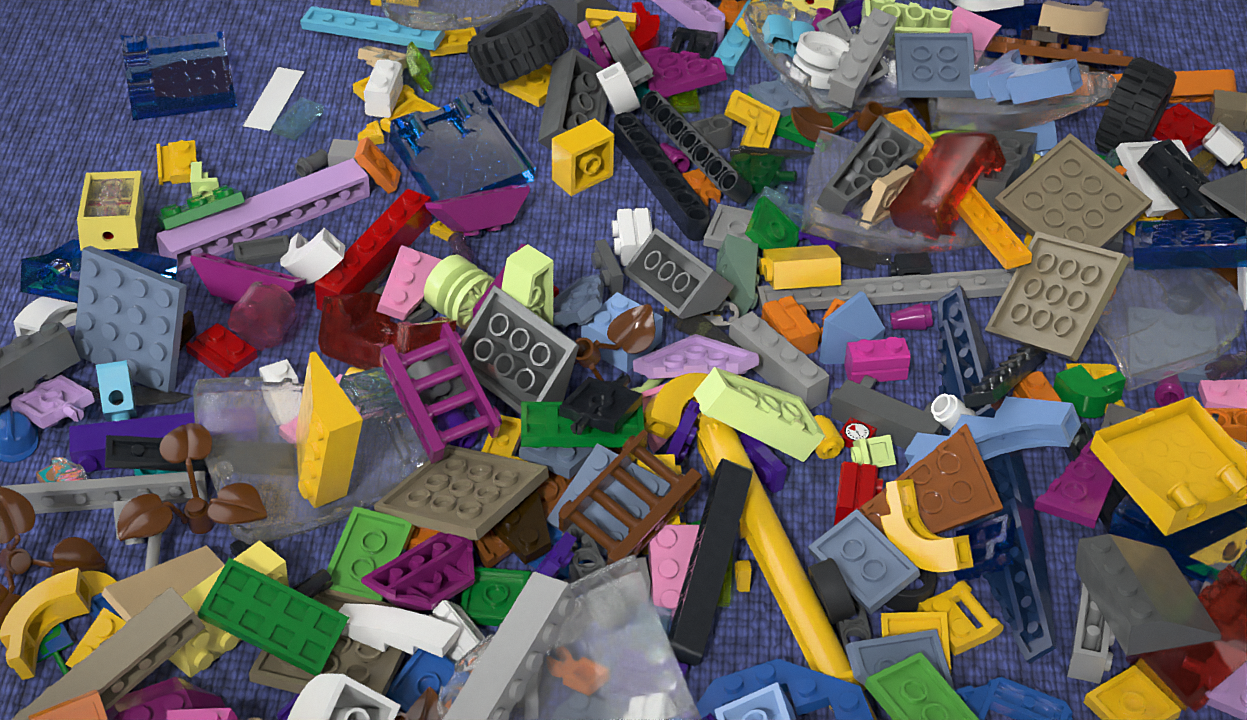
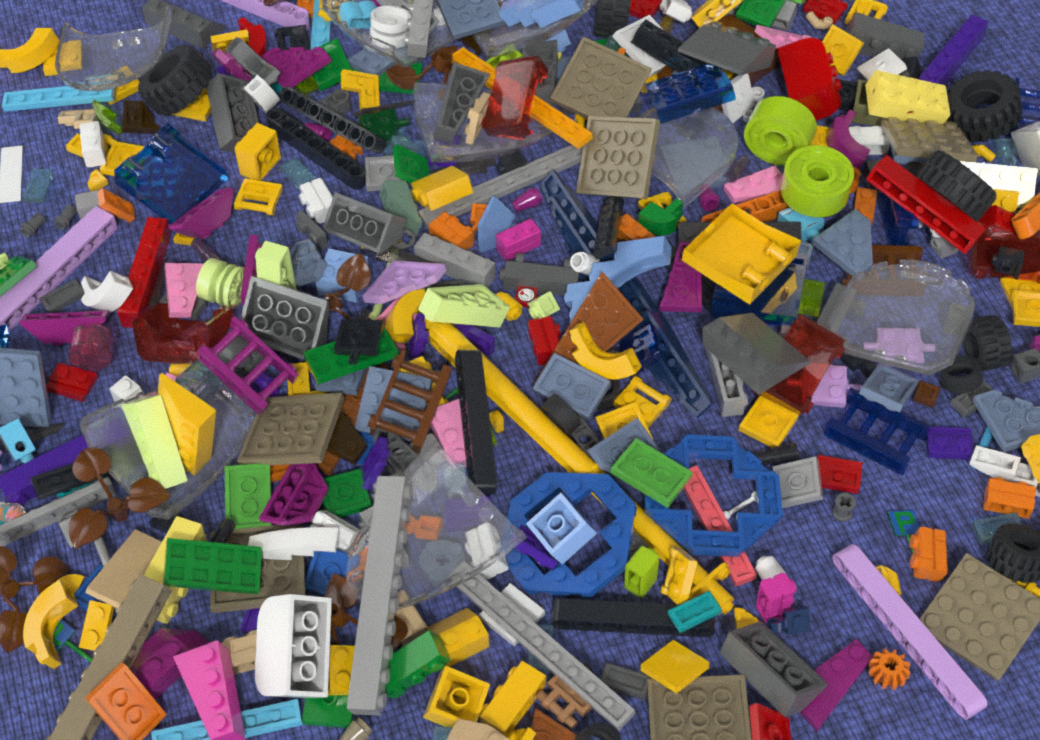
camera: 20 degrees left, 10 degrees up
none -> dark grey pin [20,213,45,237]
none -> yellowish green wedge [121,395,188,489]
none -> dark brown wing [122,100,160,134]
none -> yellow plate [234,178,283,216]
none -> clear light blue plate [279,157,317,192]
none -> green plate [313,38,352,91]

